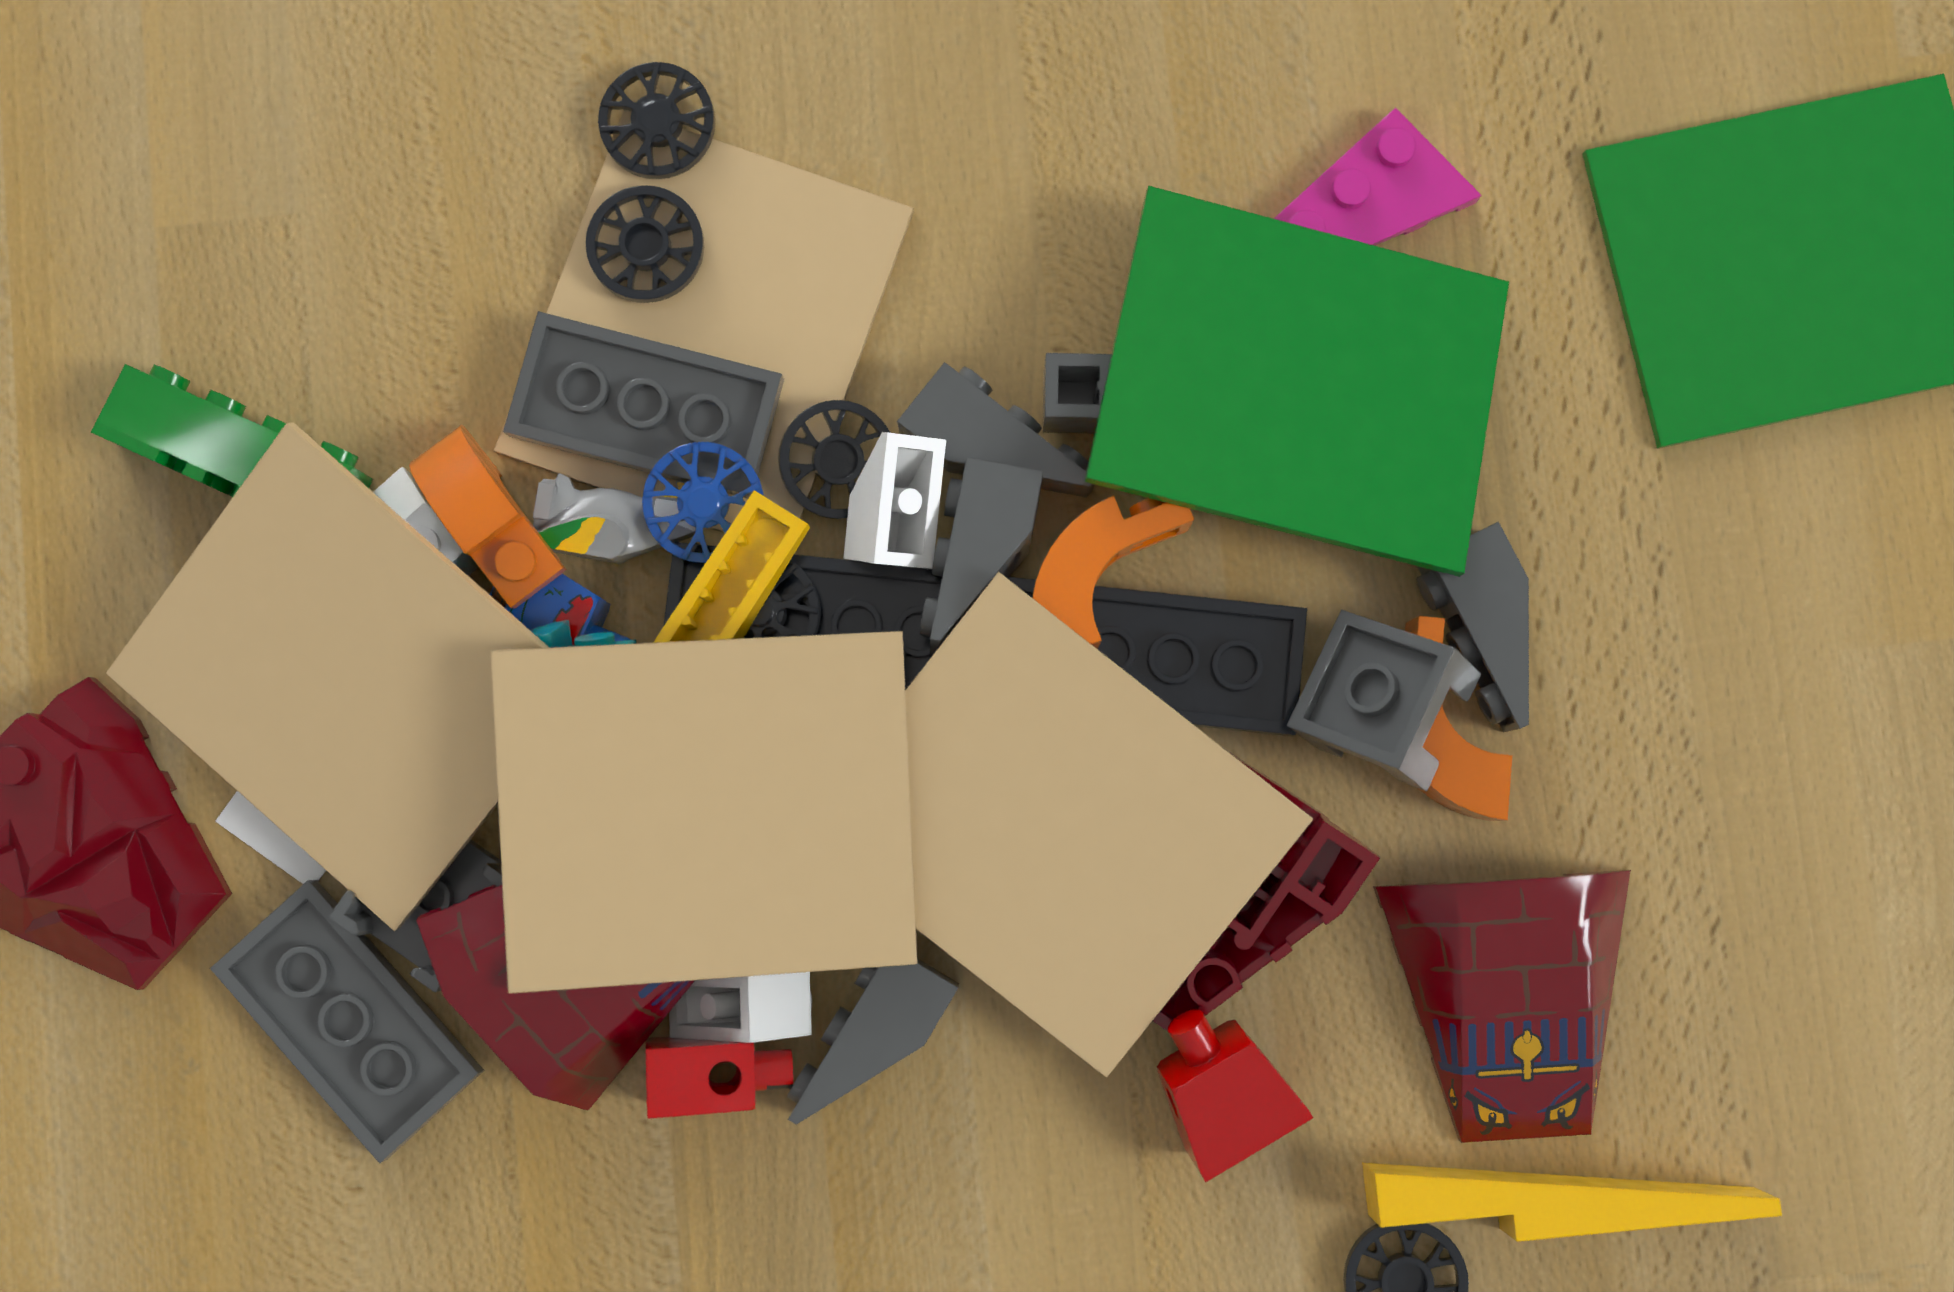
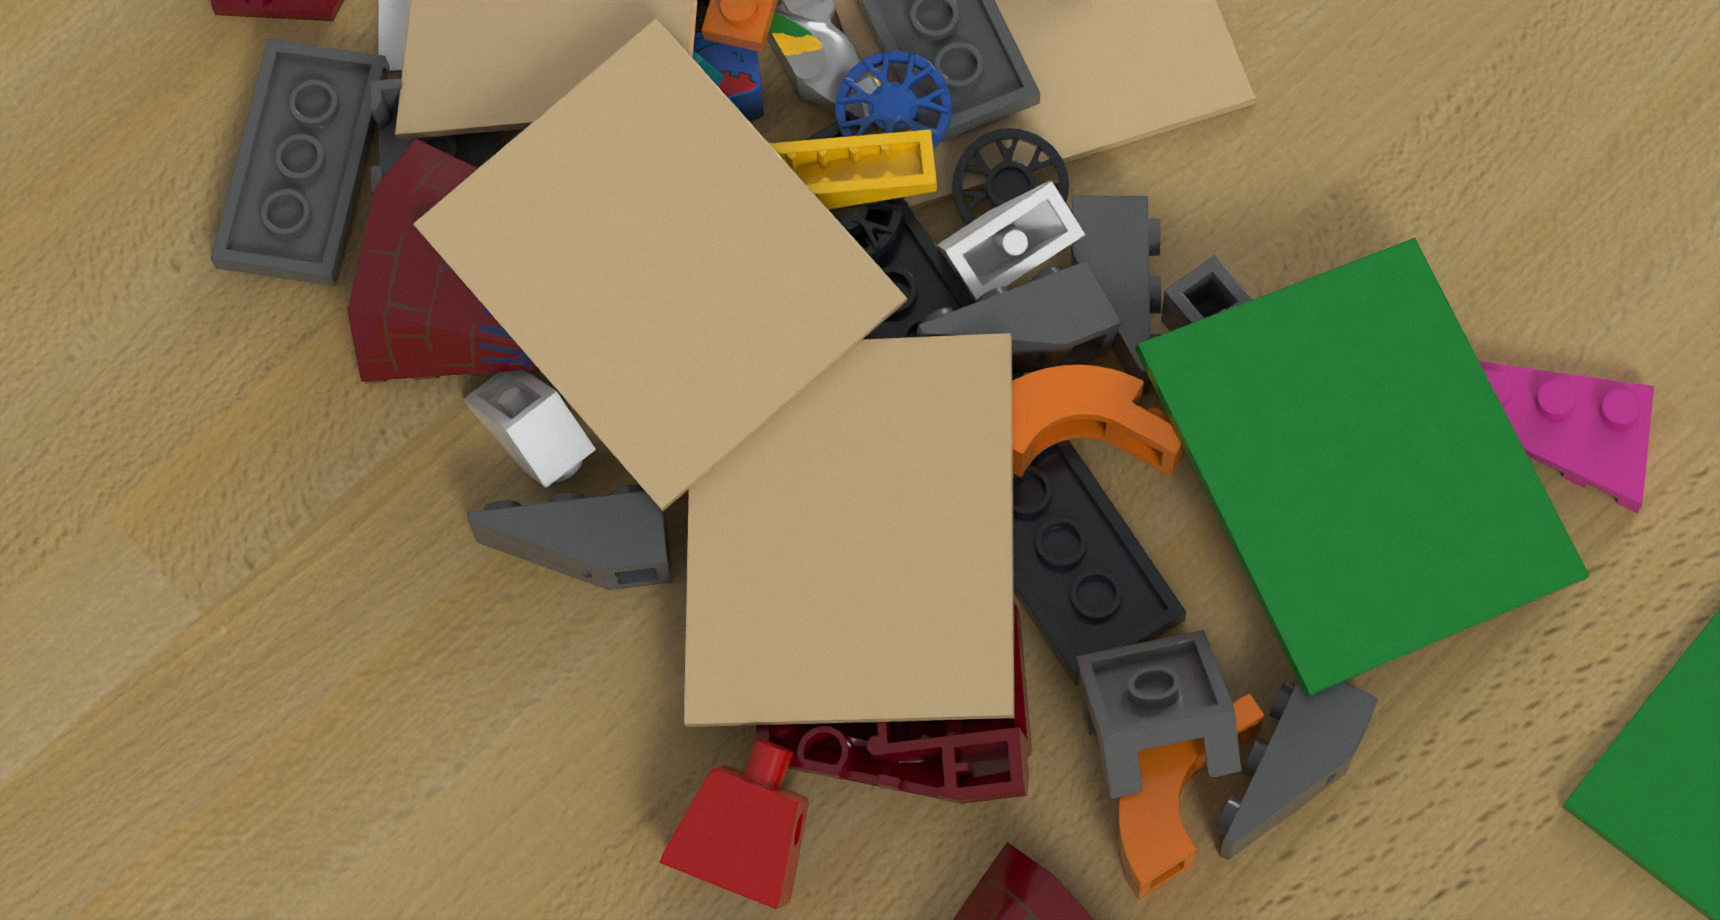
camera: 55 degrees right, 15 degrees down
red torso [645,1037,793,1119] -> none

